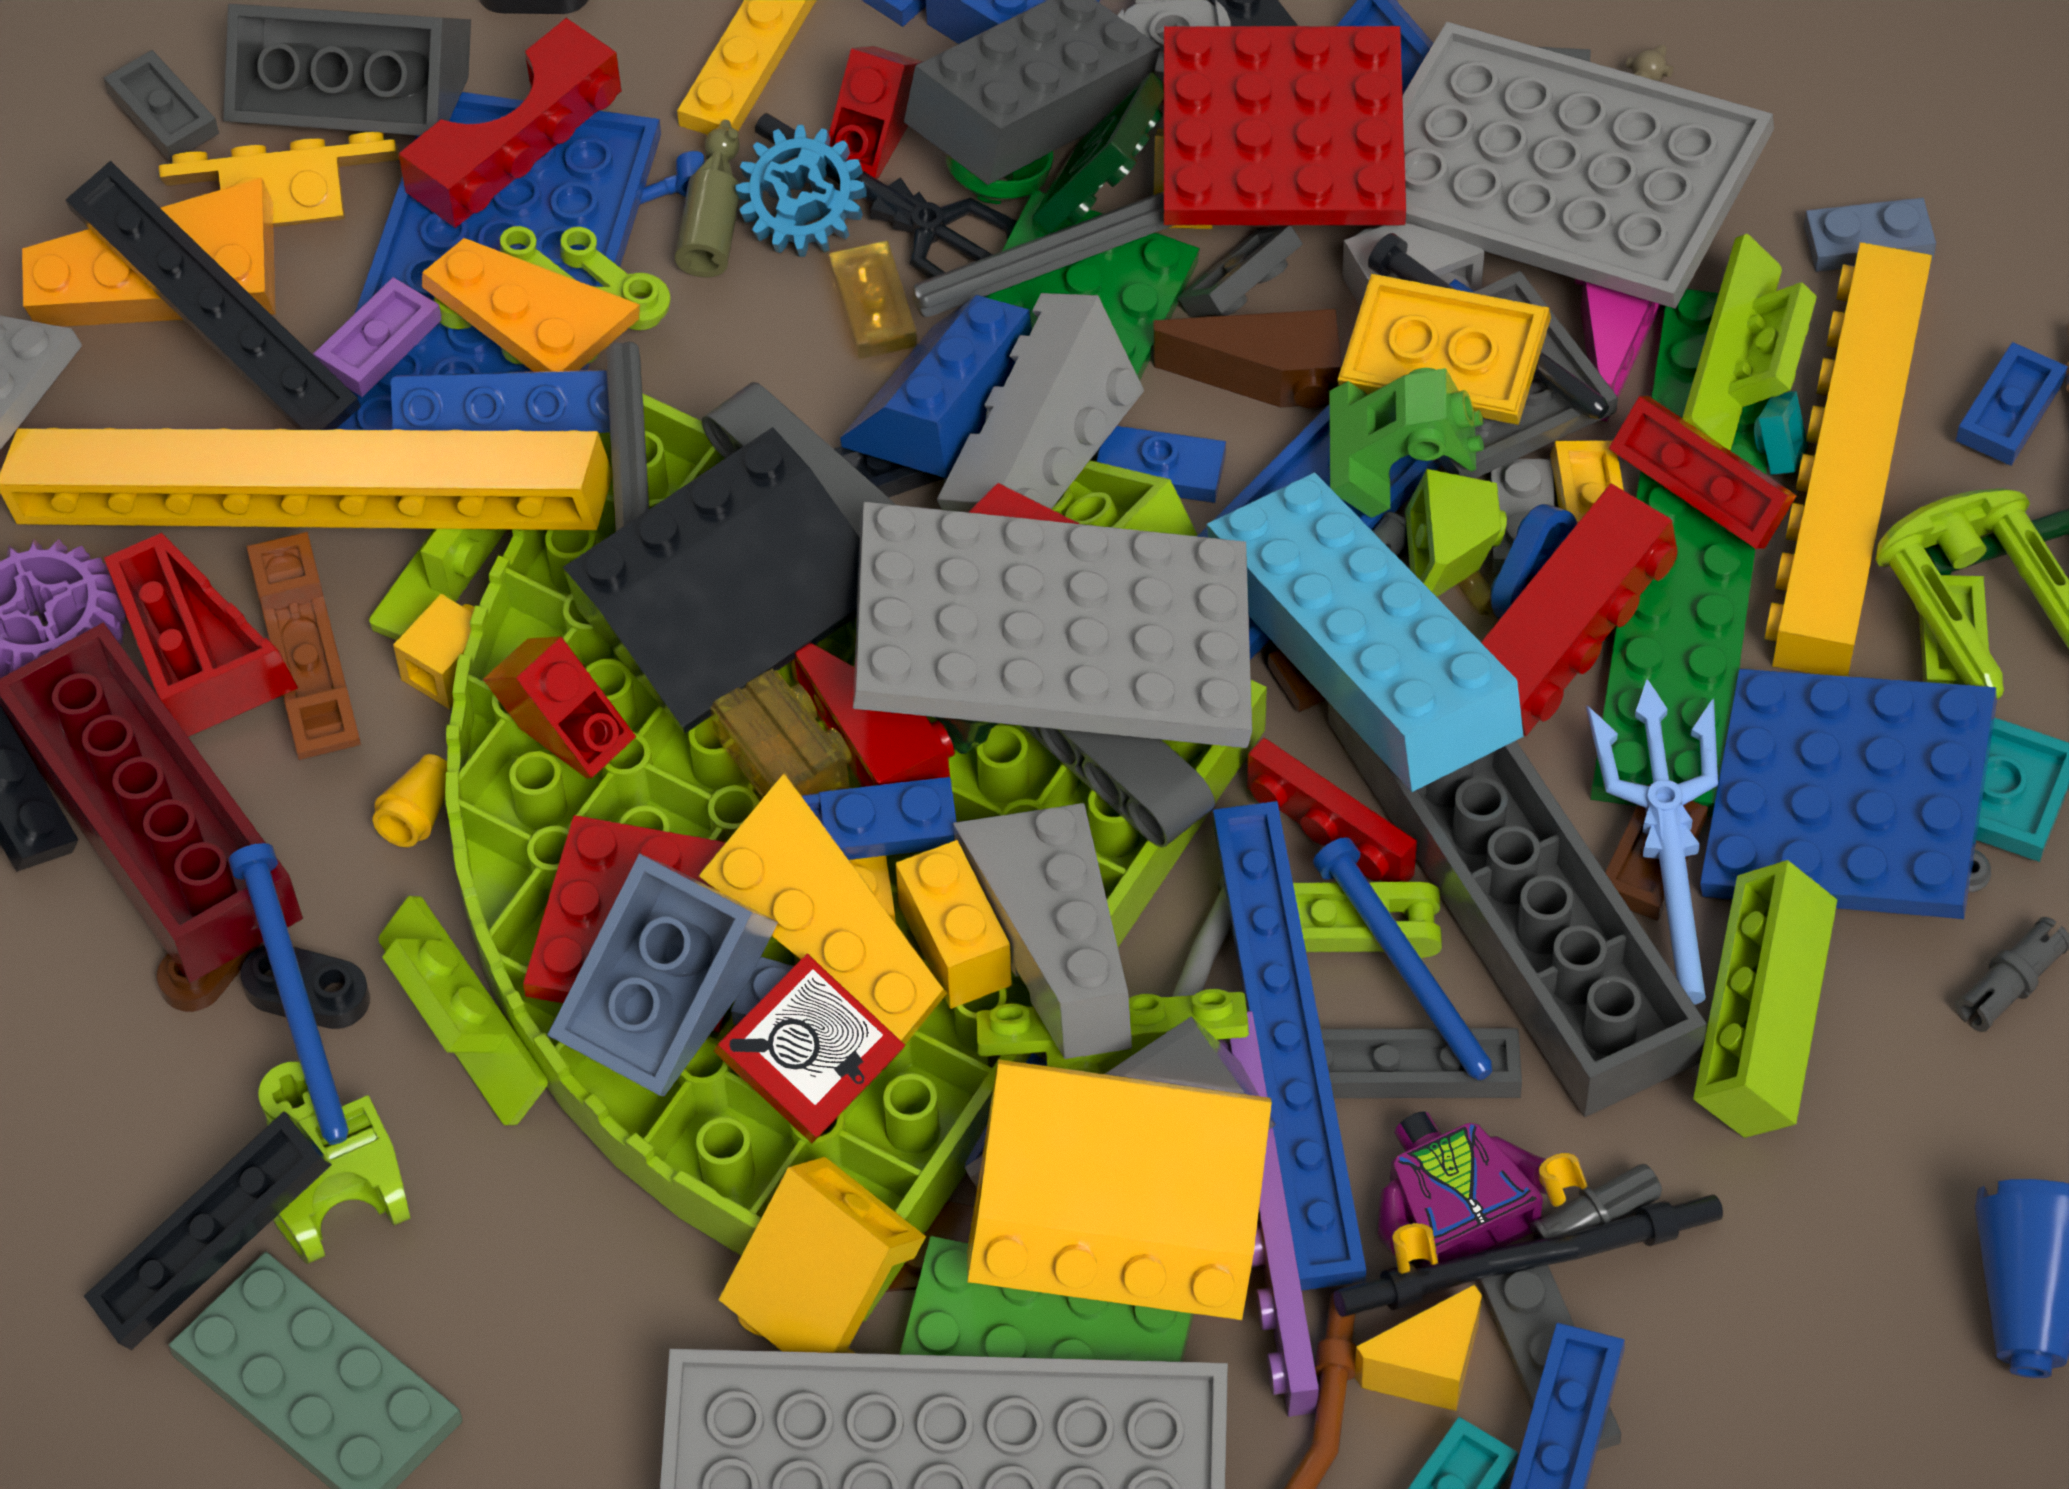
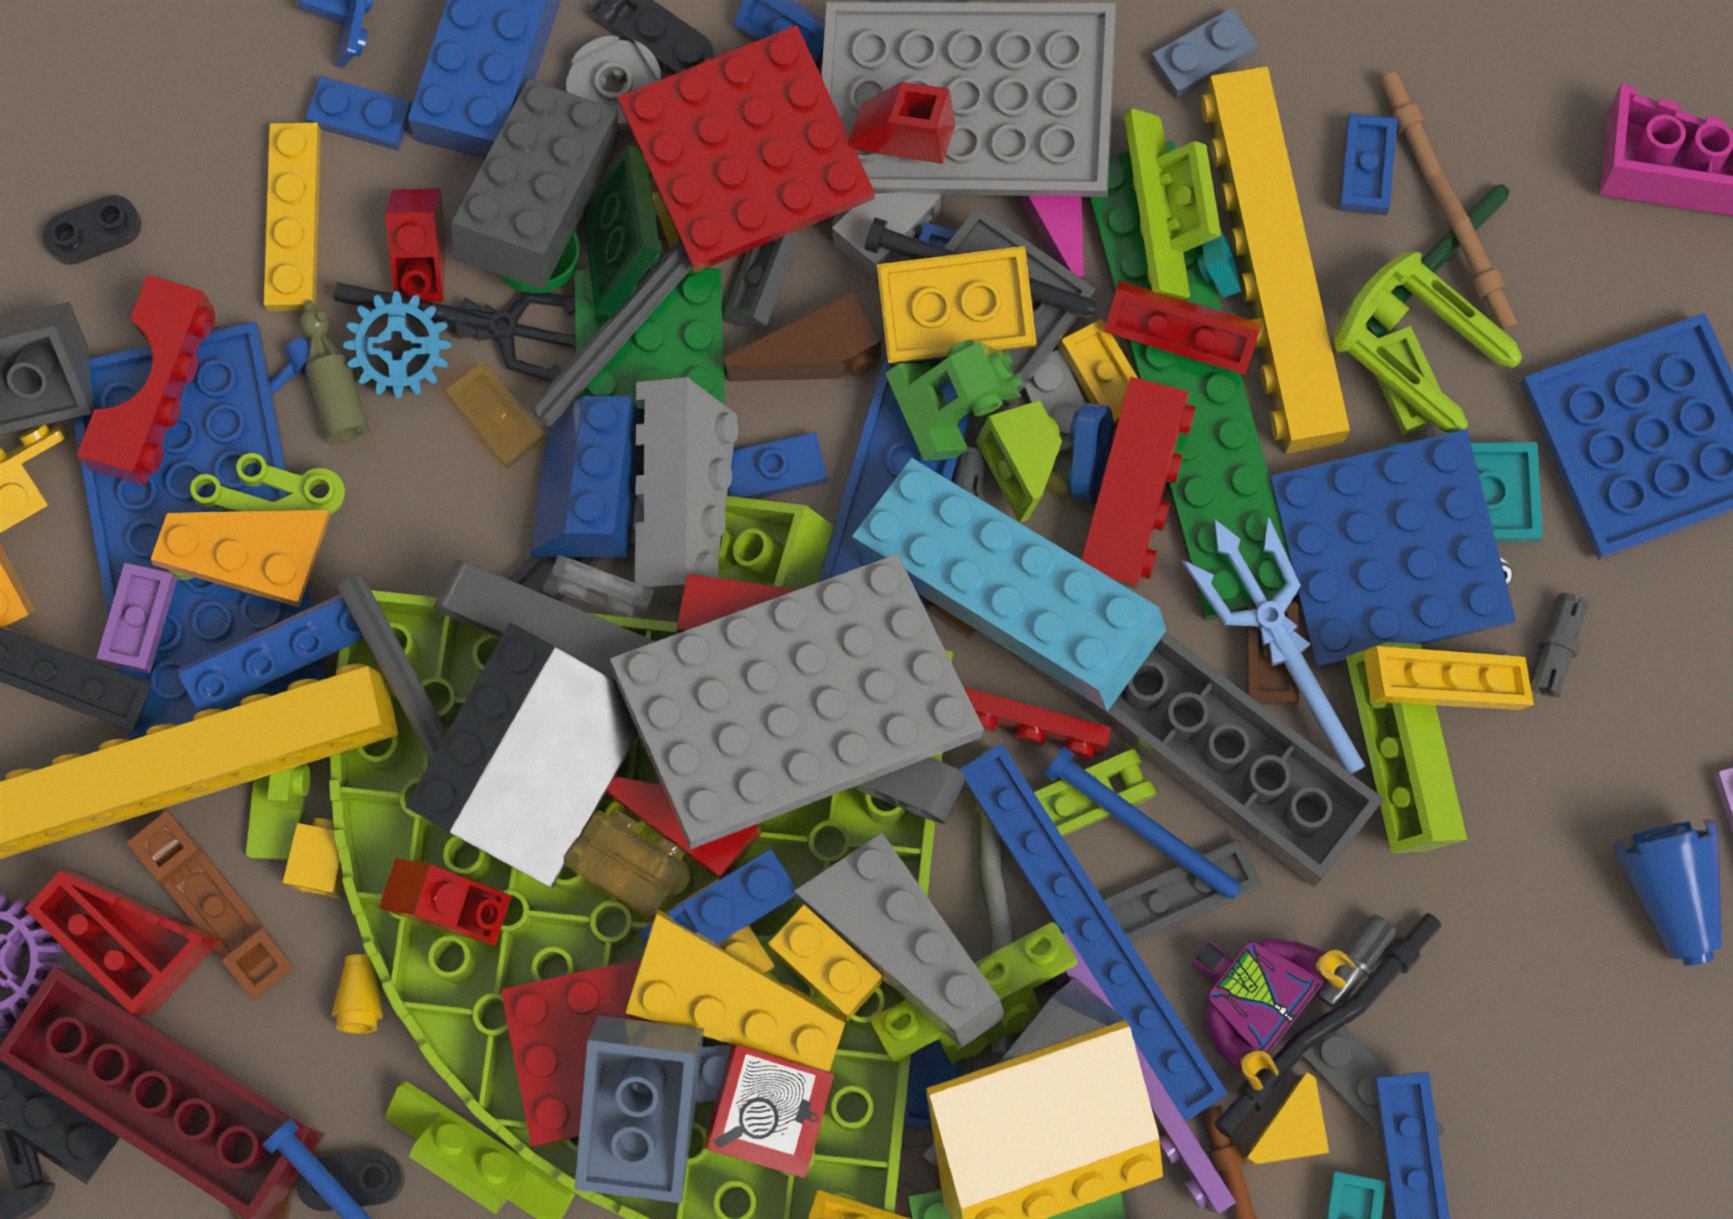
camera: 25 degrees left, 20 degrees up
none -> clear plate [542,555,654,618]
none -> red slope [848,82,956,164]
none -> yellow plate [1363,646,1534,710]

